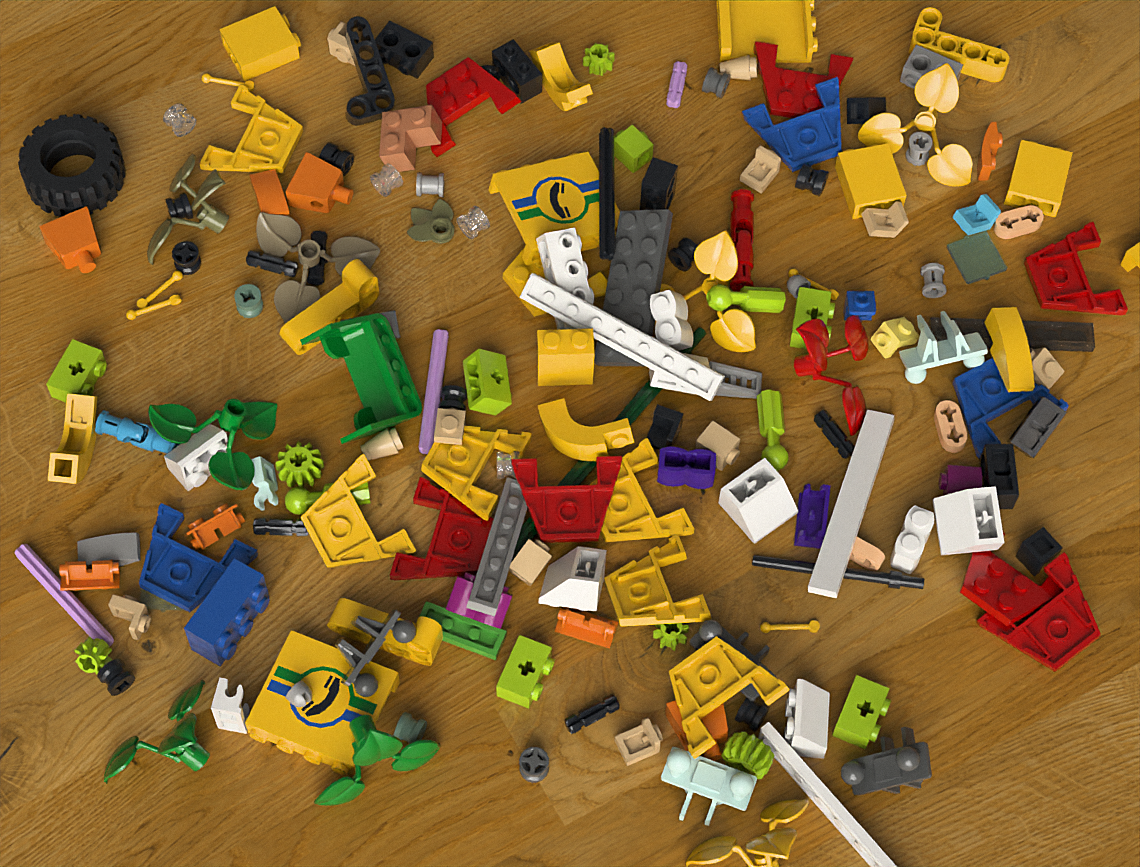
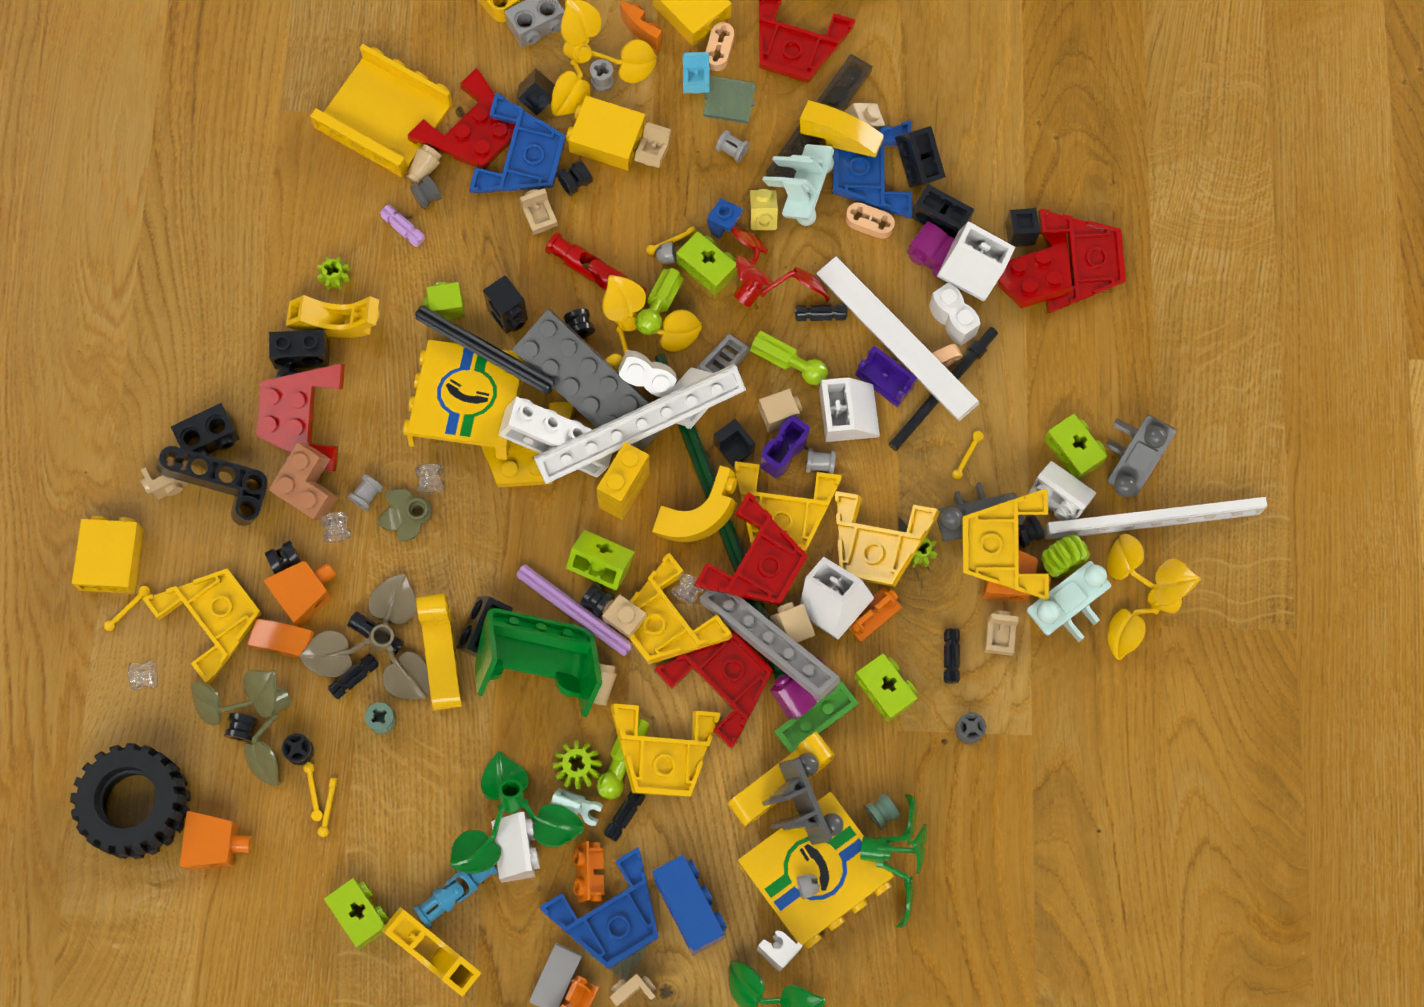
camera: 60 degrees left, 10 degrees up
none -> light grey bush [806,448,836,474]

